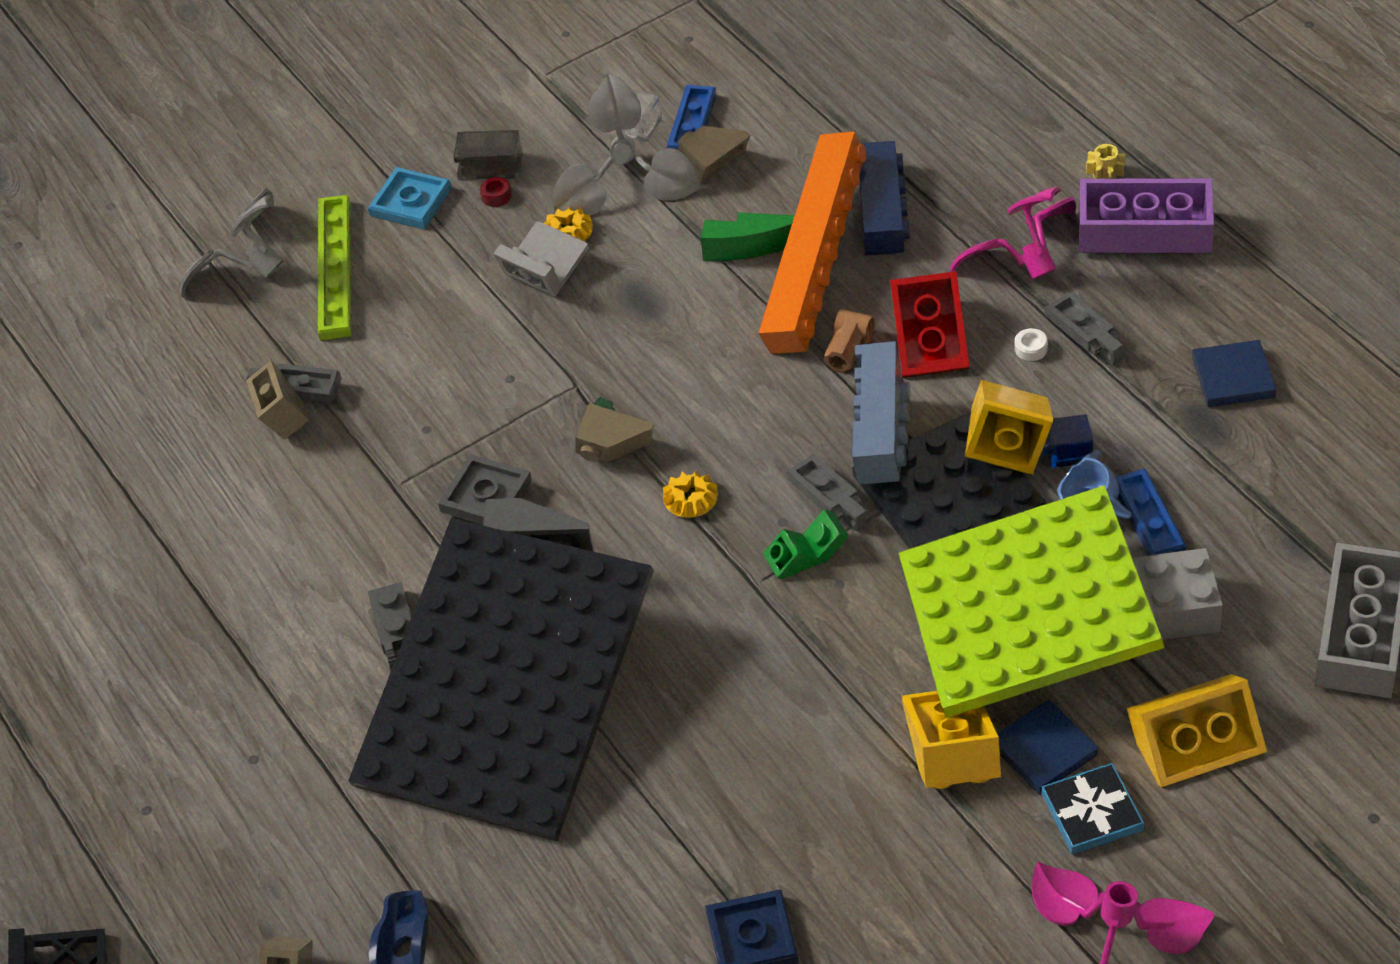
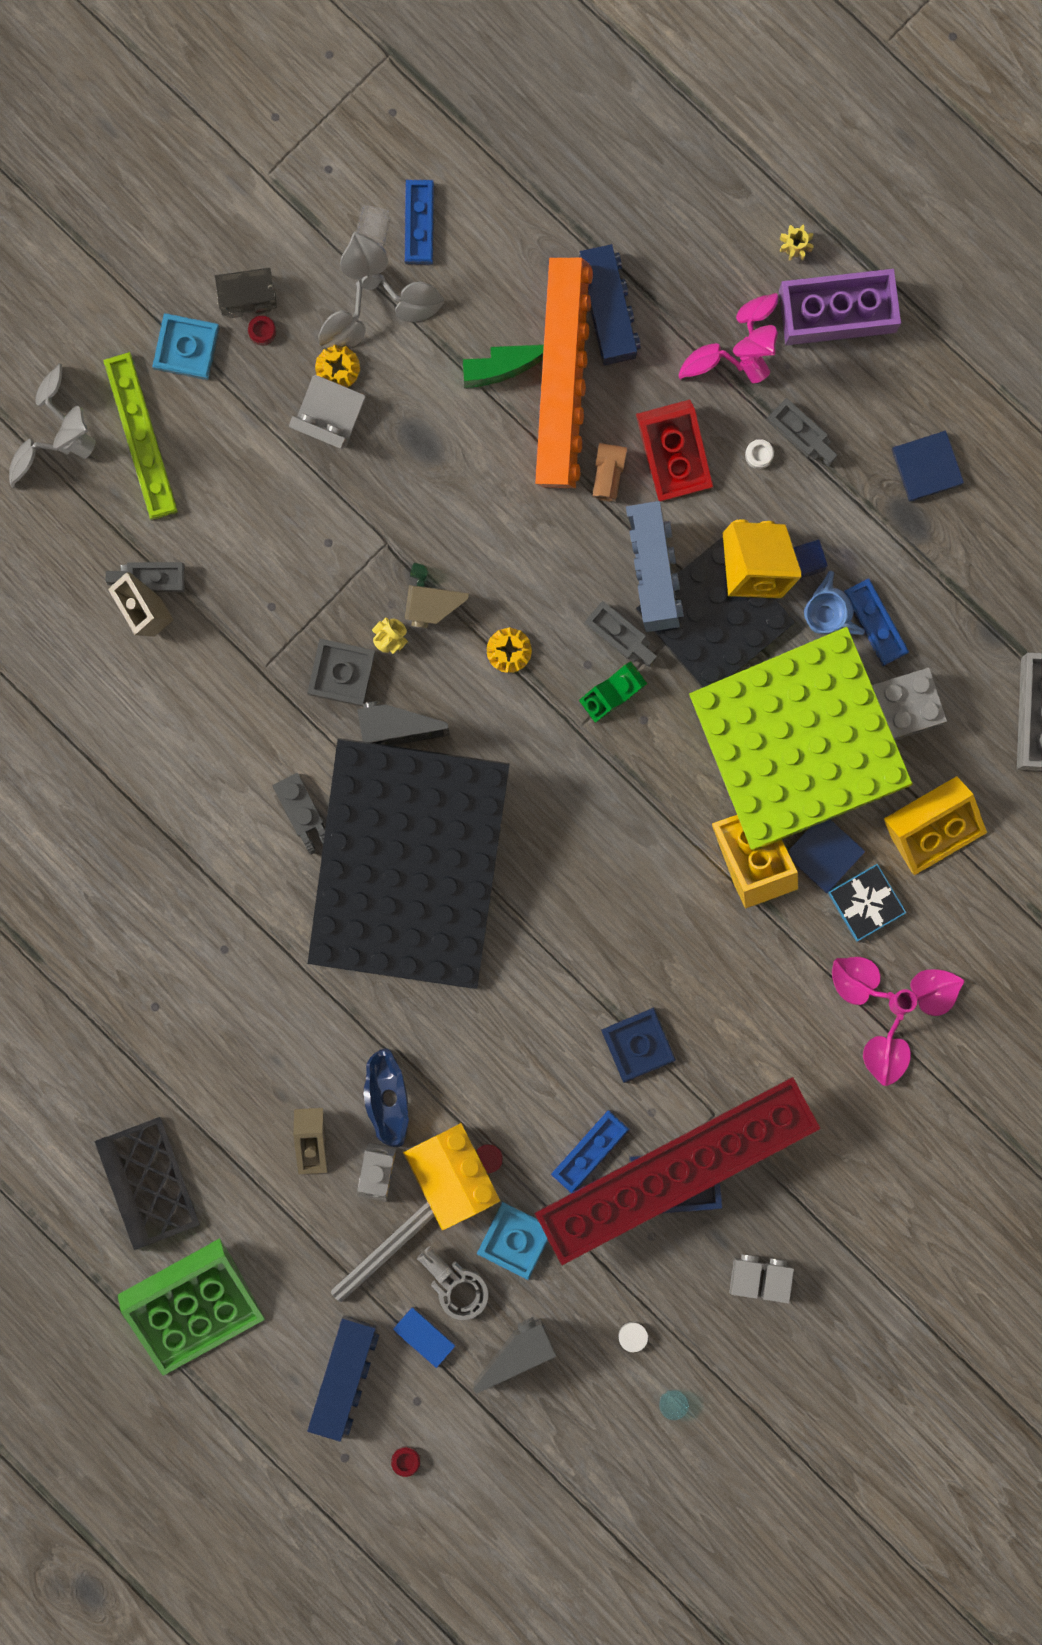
camera: 20 degrees left, 35 degrees up
dark tan slope [678,126,751,183] -> none
none -> light yellow gear [372,618,408,654]

